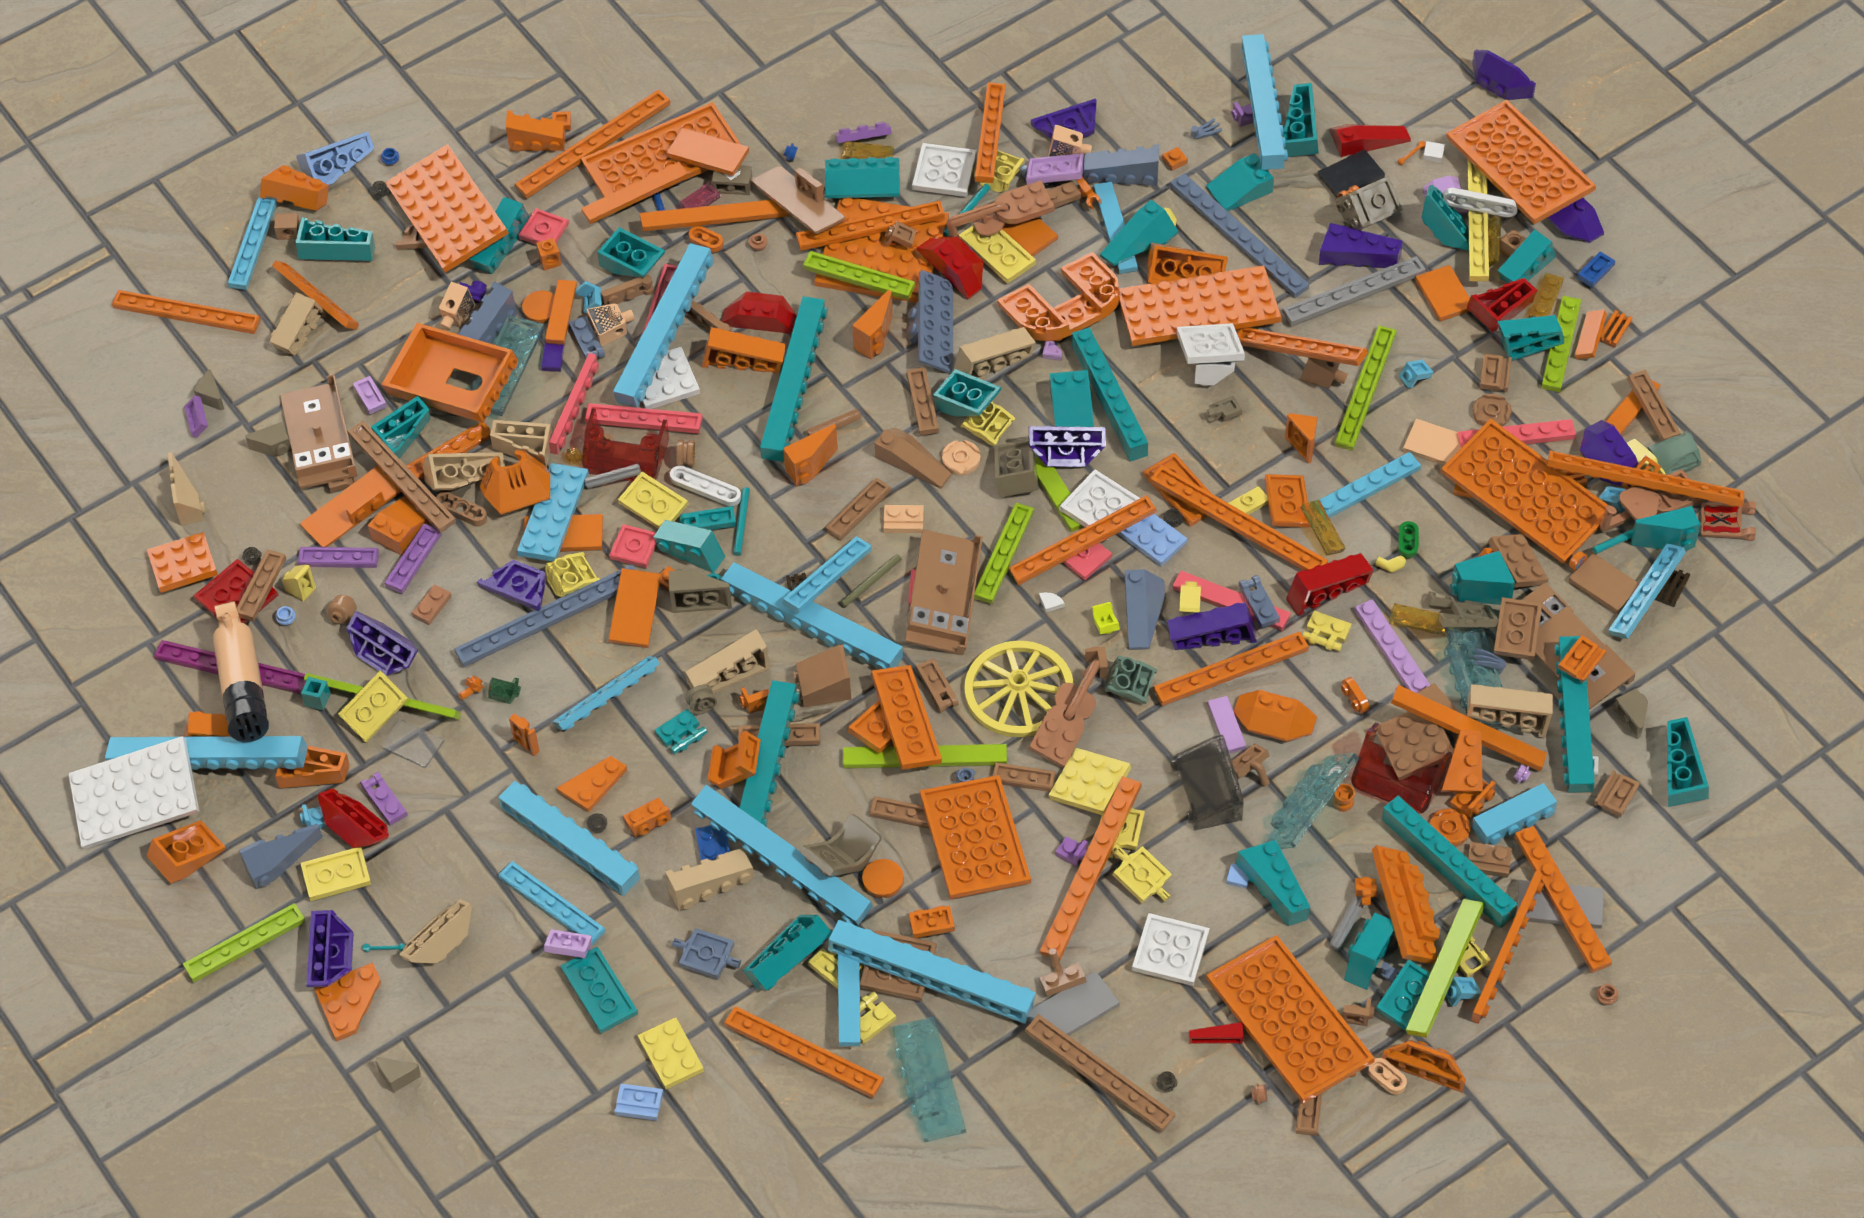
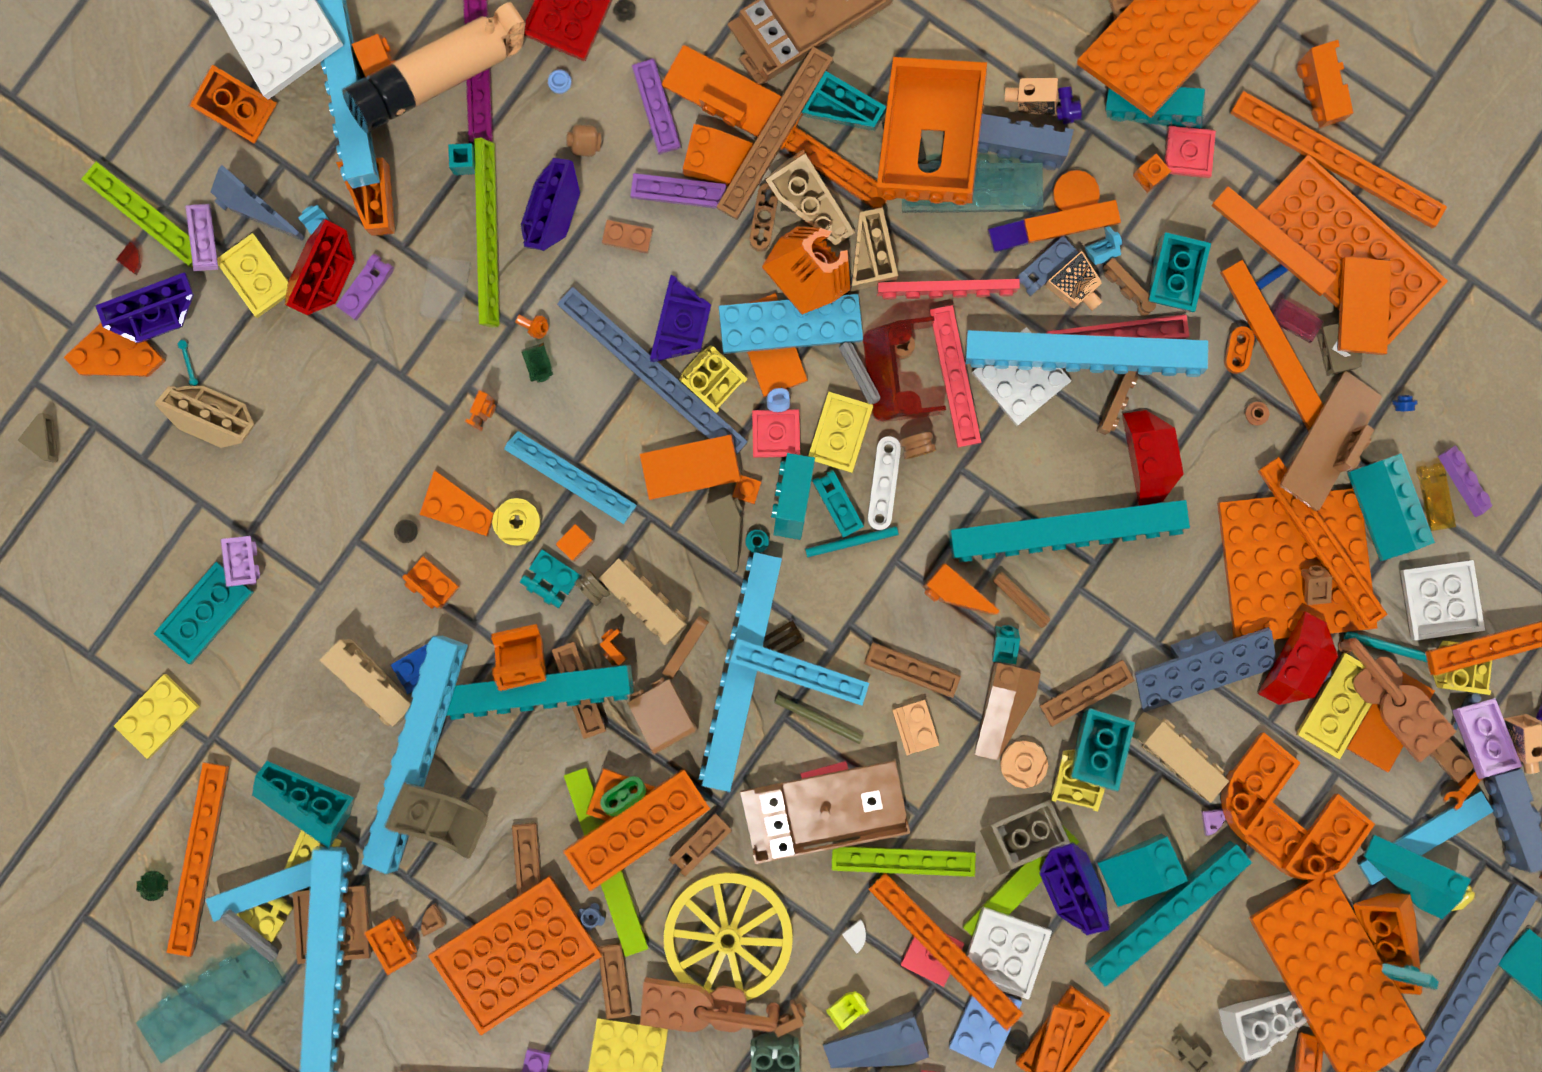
camera: 70 degrees right, 30 degrees up
medium nougat plate [237,549,286,621] -> none
light yellow slope [282,564,316,602] -> none
light yellow tile [338,671,409,742] -> none
lavender plate [353,376,387,414] -> none
medium azure brick [498,781,640,896] -> none
medium azure tile [498,861,606,946] -> none
orange plate [552,111,571,130] -> none
clear yellow plate [566,446,583,464] -> none
light blue plate [614,1084,663,1121] -> none
sand blue plate [672,928,741,980] -> none
orange wedge [702,327,786,373] -> none
lime plate [803,251,915,300] -> none
orange slope [852,290,893,360] -> none
orange tile [862,859,904,898] -> none
white plate [1176,323,1245,365] -> none
none -> clear red tile [115,241,141,275]
none -> clear green gear [136,871,168,901]
none -> lavender tile [185,204,218,271]
none -> light grey axle [220,909,279,962]
none -> medium nougat tile [421,903,446,937]
none -> light yellow plate [492,498,541,546]
none -> orange panel [556,524,594,562]
none -> green plate [600,776,646,816]
none -> medium nougat beam [662,616,709,680]
none -> light blue tile [767,388,790,412]
none -> teal bracket [992,625,1020,664]
none -> teal plate [1382,963,1439,990]

